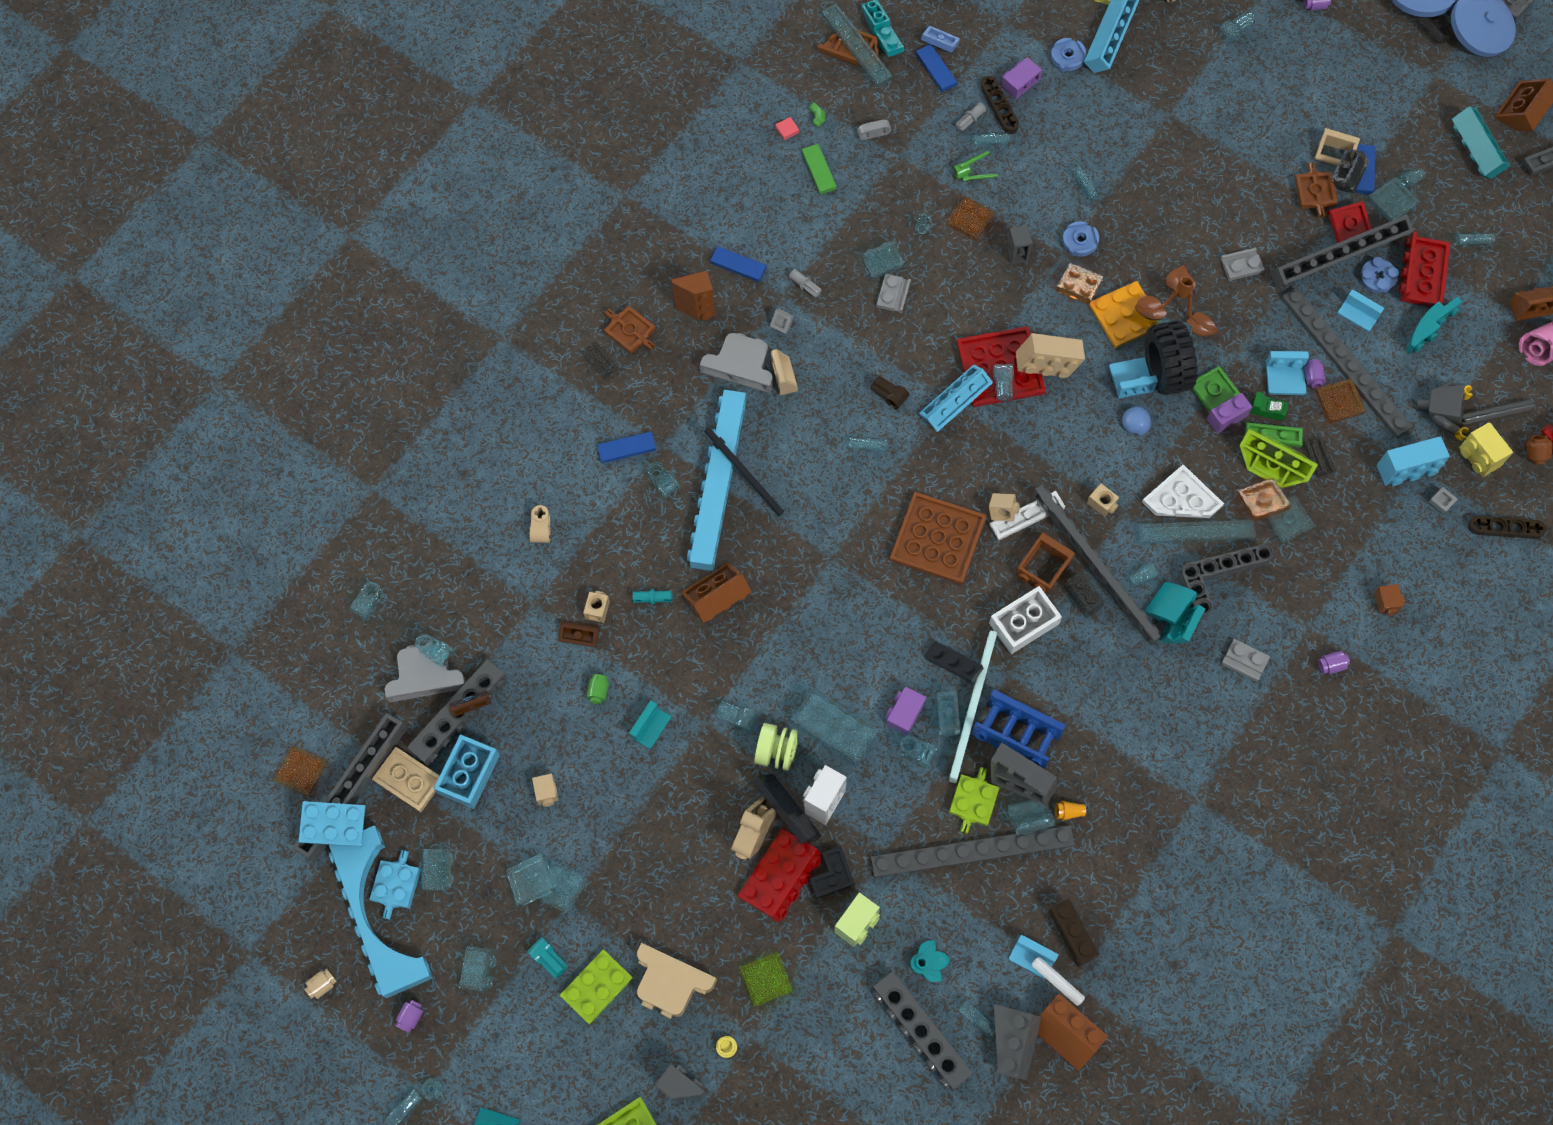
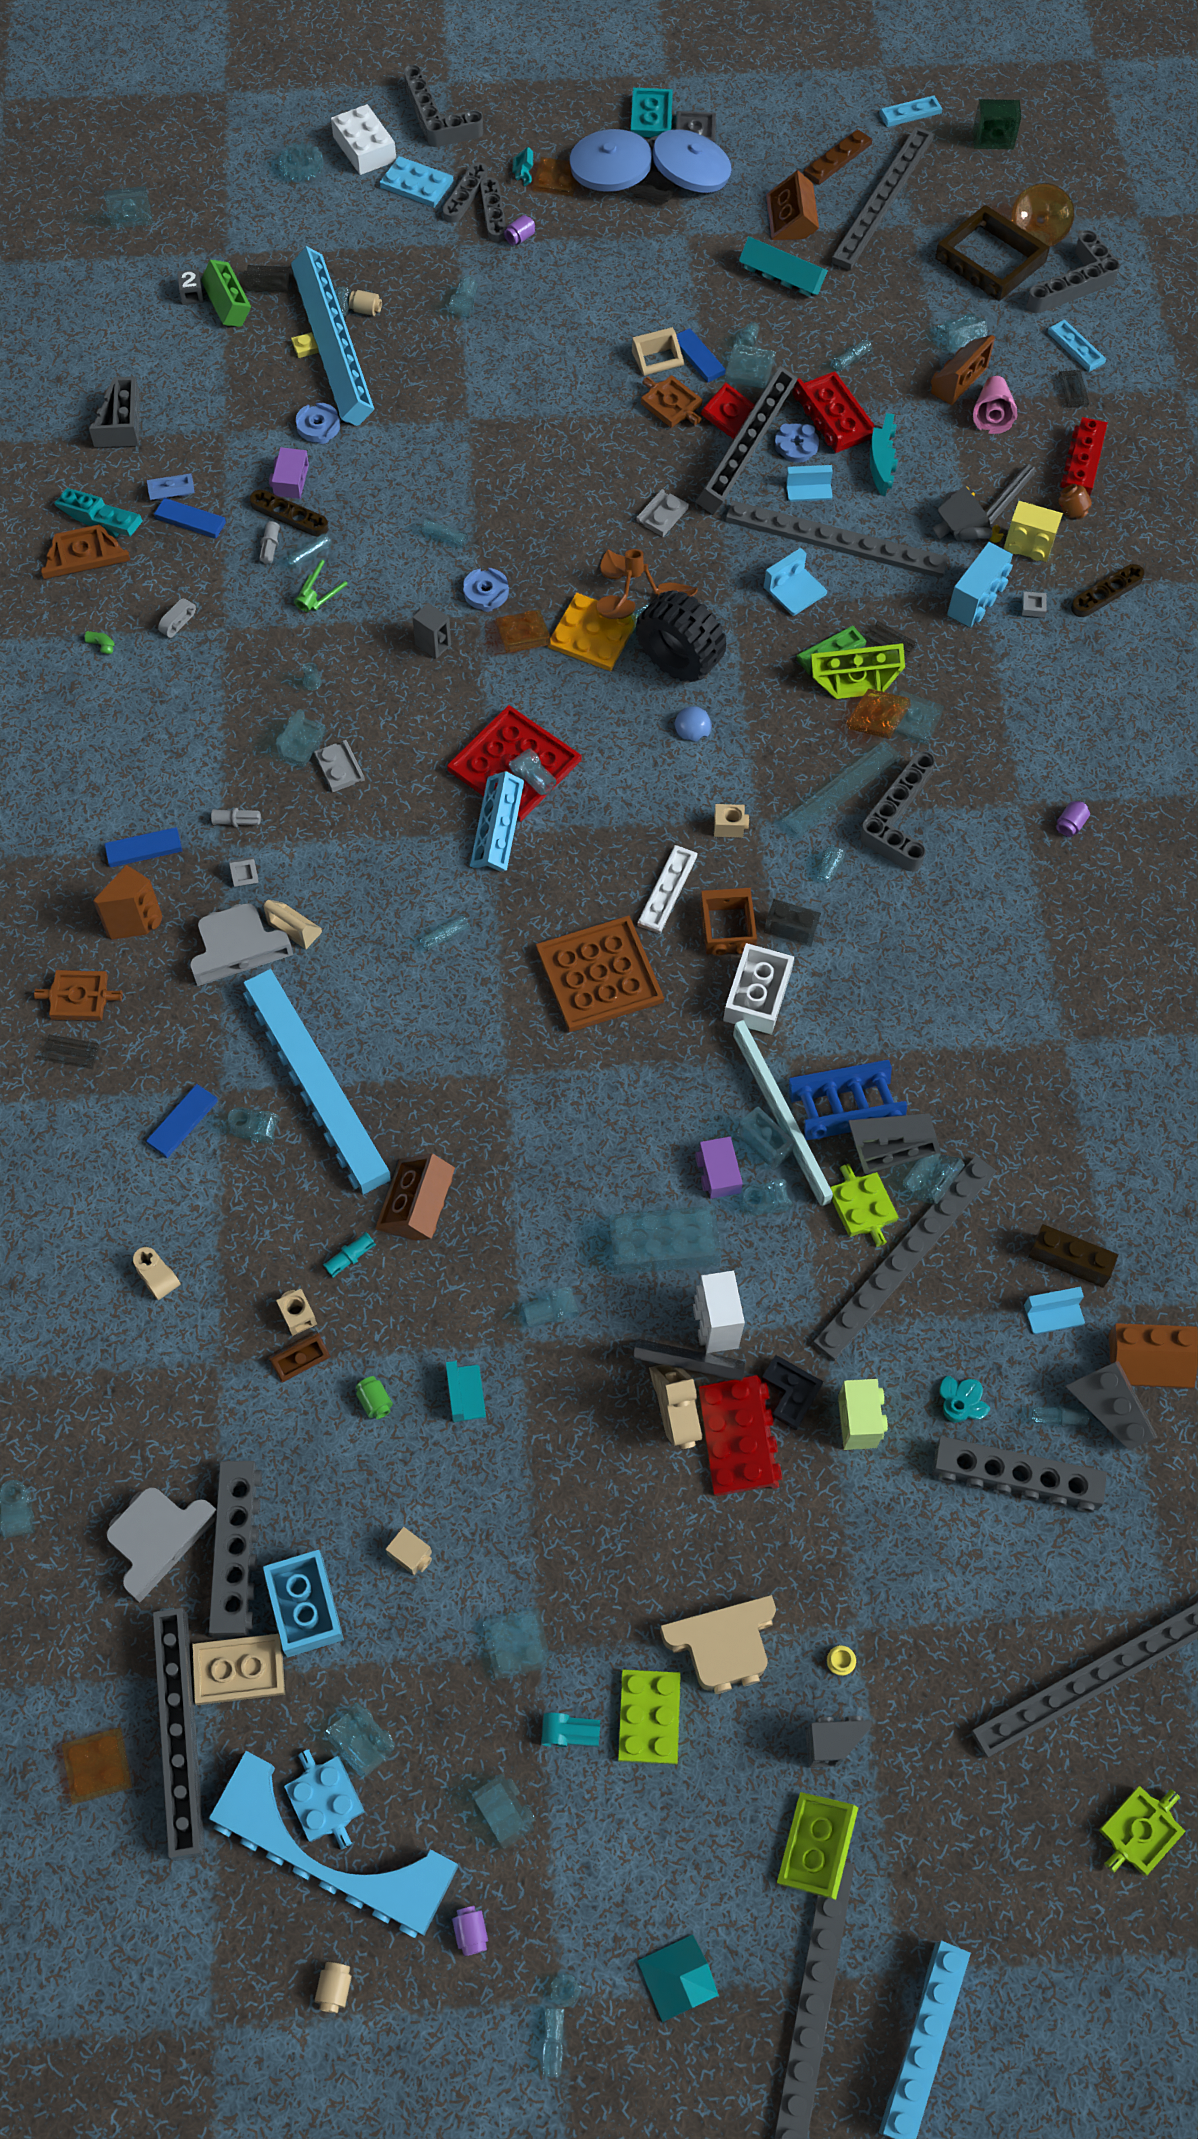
camera: 45 degrees left, 5 degrees down
medium azure plate [299,801,366,847] -> none
clear light blue piece [415,634,455,667] -> none
reddish brown slope [449,690,491,717] -> none
clear light blue plate [506,853,556,908] -> none
black bar [704,427,784,516] -> none
clear neon green tile [739,952,793,1007] -> none
yellowish green wheel [754,723,798,771] -> none
coral tile [775,117,799,140] -> none
bright green tile [802,144,837,195] -> none
clear light blue tile [822,3,893,87] -> none
dark brown piece [870,376,910,410] -> none
black plate [924,641,984,684] -> none
clear orange plate [946,196,995,241] -> none
tan brick [989,493,1020,521] -> none
tan brick [1016,333,1085,378] -> none
white axle [1031,957,1085,1006] -> none
dark grey plate [1033,485,1161,645] -> none
light orange cone [1055,801,1086,821] -> none
medium azure bracket [1109,358,1158,399] -> none
white plate [1142,465,1224,518] -> none
teal slope [1144,582,1197,626] -> none
teal slope [1160,605,1205,644] -> none
bright green tile [1191,366,1240,413] -> none
medium lavender brick [1207,392,1252,434] -> none
light grey plate [1221,639,1270,682] -> none
green leg [1250,392,1288,421] -> none
medium lavender brick [1304,359,1326,388] -> none
clear orange plate [1315,379,1366,424] -> none
clear smoke brick [1331,148,1369,193] -> none
dark orange brick [1374,584,1405,616] -> none

